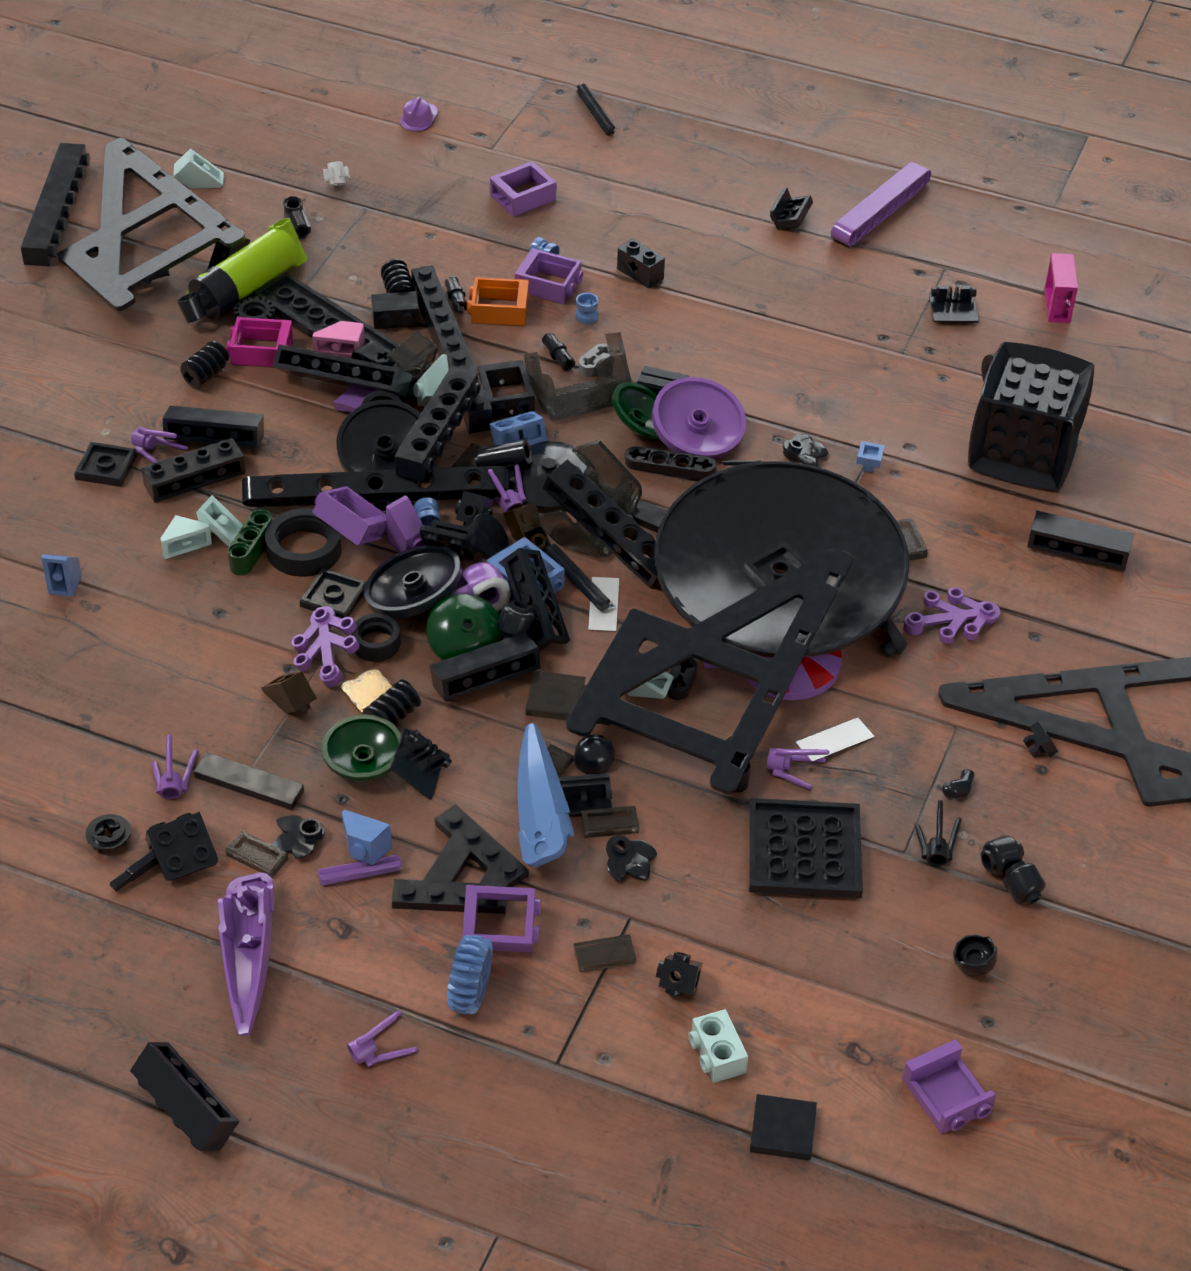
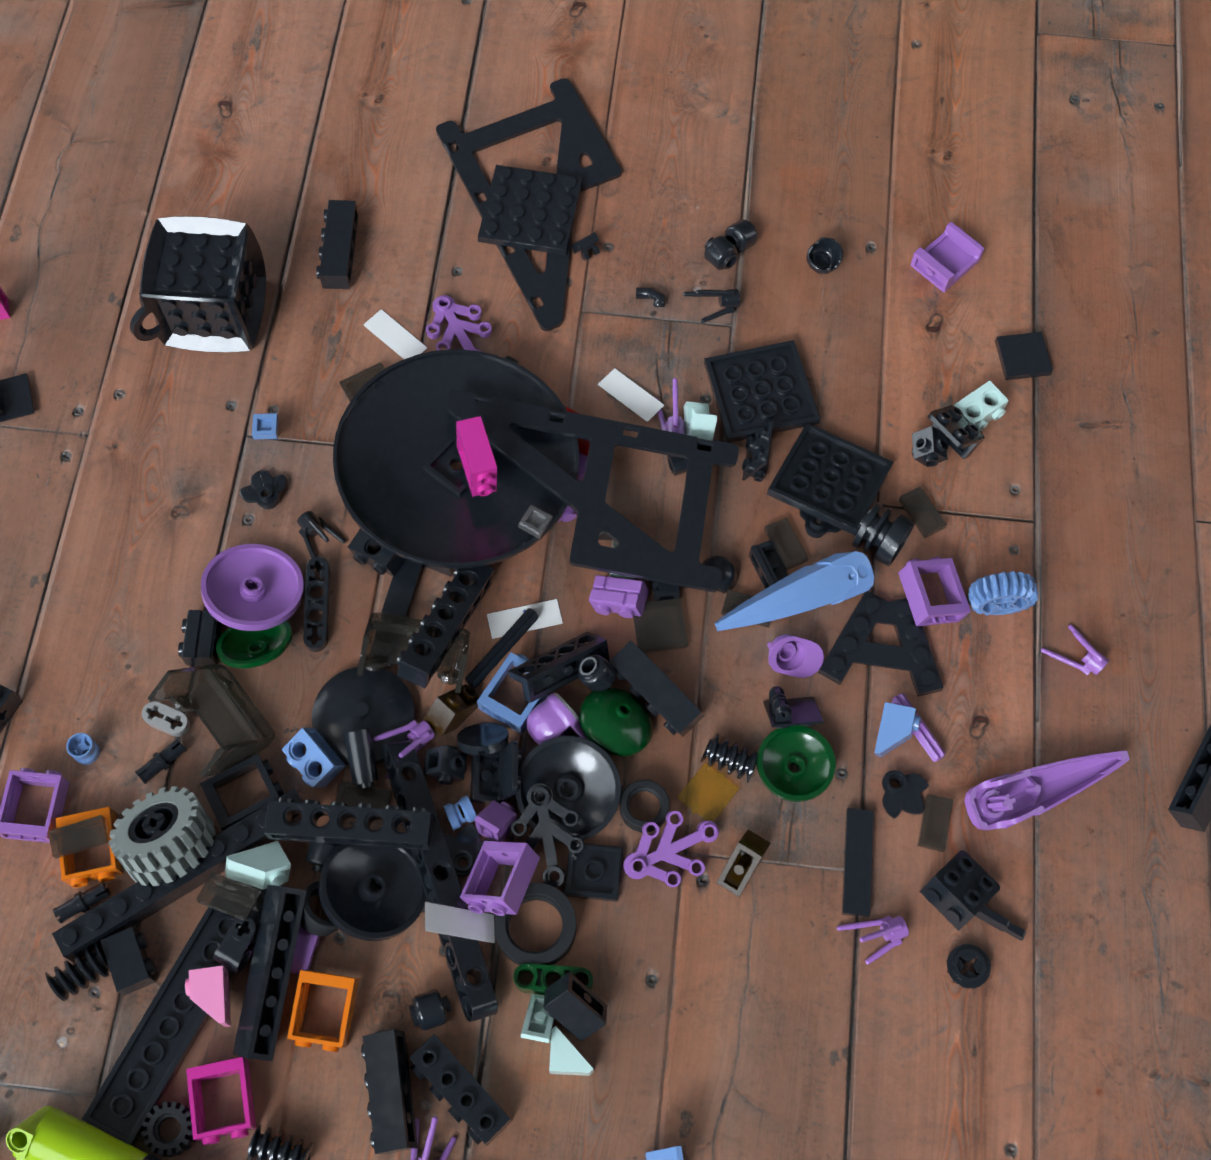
camera: 105 degrees left, 20 degrees up
none -> clear smoke tile [48,815,109,859]
none -> light grey wheel [109,786,215,886]
none -> orange window [287,970,360,1052]
none -> white sticker [363,309,427,359]
none -> black head [408,989,452,1031]
none -> white sticker [425,902,495,943]
none -> dark pink window [456,416,497,497]
none -> black plate [478,165,583,255]
none -> black plant [511,783,585,888]
none -> flat silver tile [518,505,553,539]
none -> black brick [543,972,607,1041]
none -> medium lavender brick [589,575,649,618]
none -> light aqua slope [683,401,717,441]
none -> black hinge [742,420,773,482]
none -> black plate [767,423,894,535]
none -> medium lavender piece [767,634,824,678]
none -> black wheel [852,501,915,567]
none -> black bracket [928,405,985,459]

